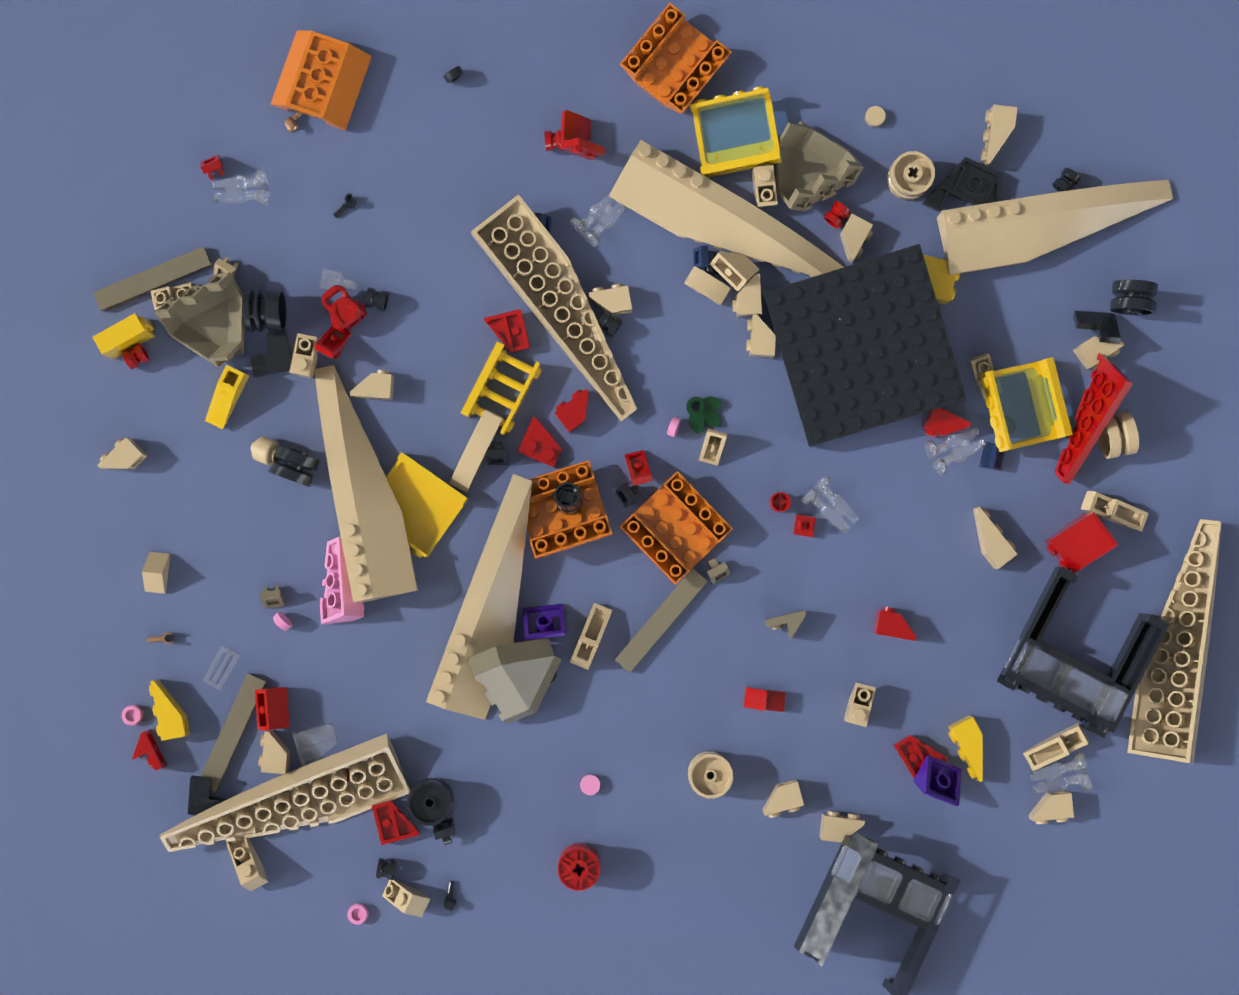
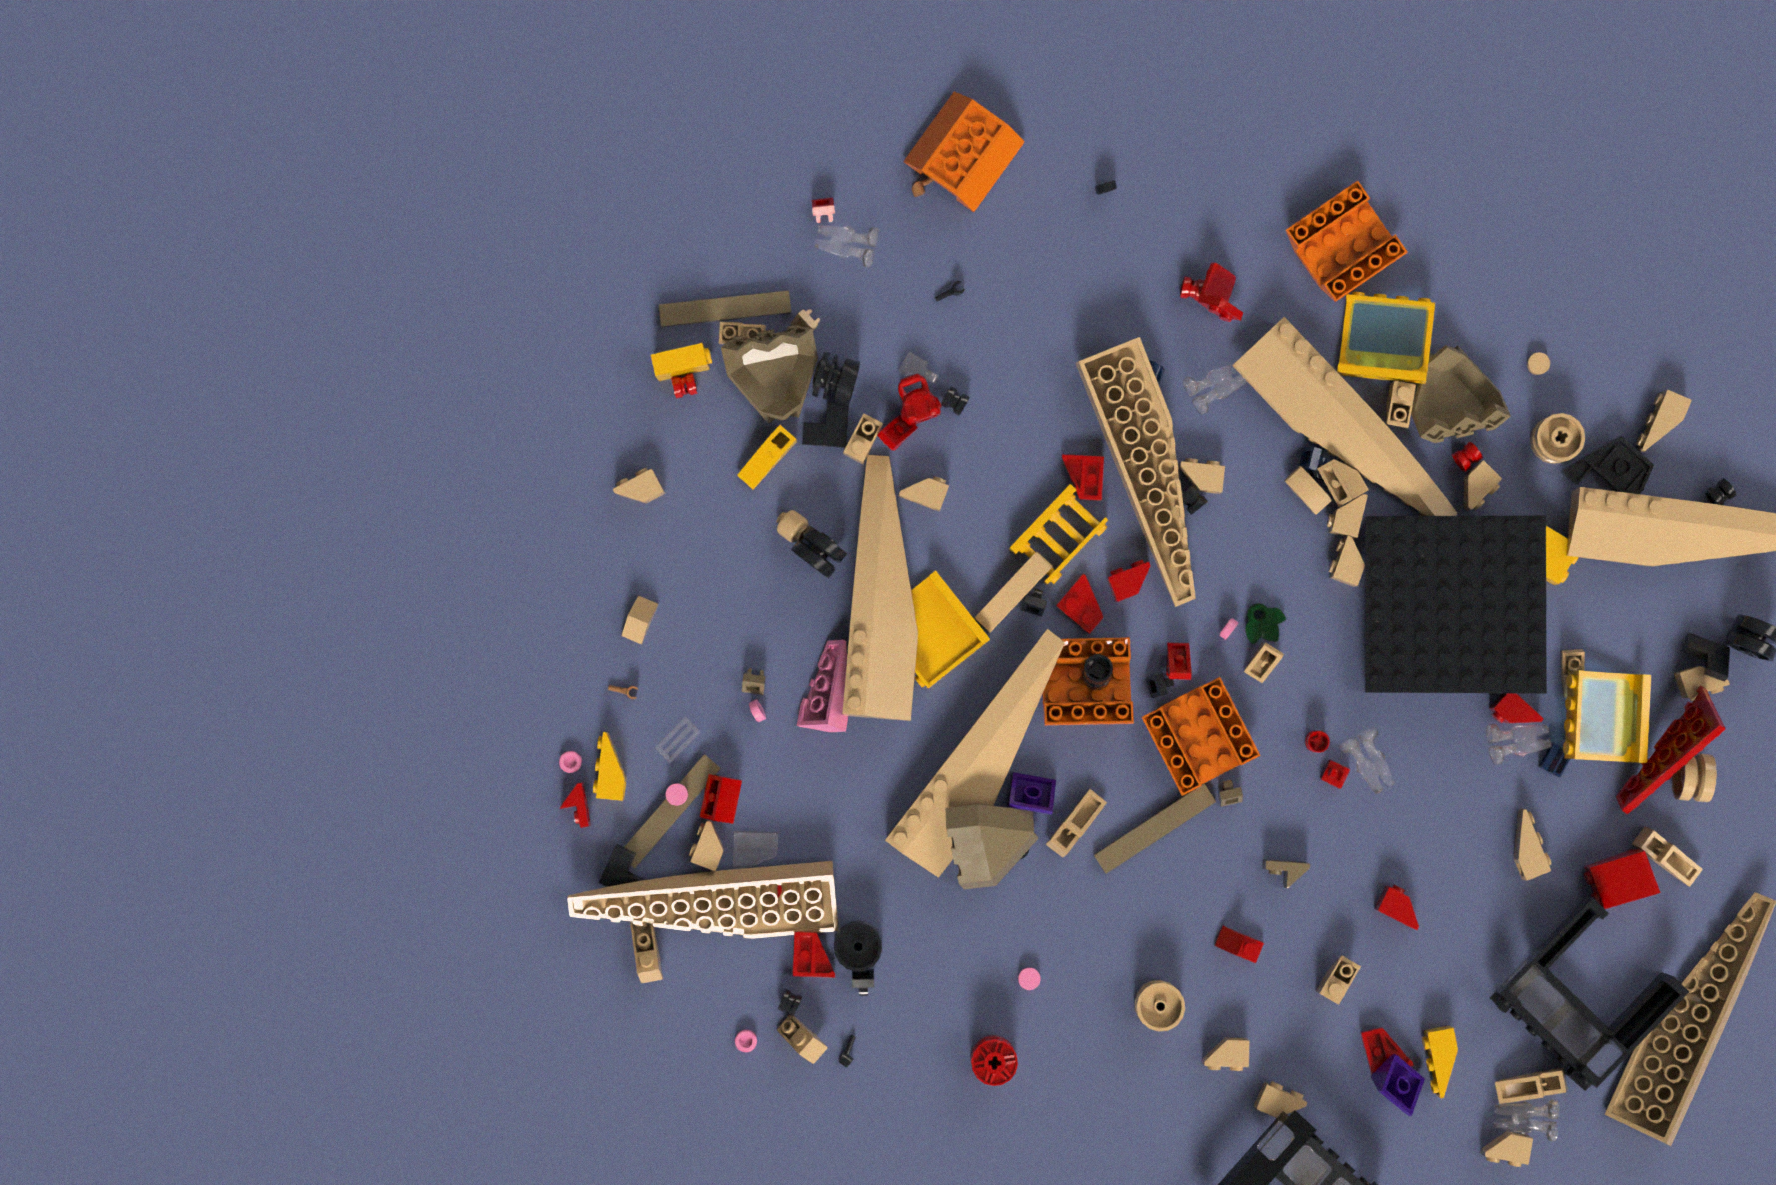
camera: 15 degrees right, 0 degrees up
none -> bright pink tile [666,783,688,806]

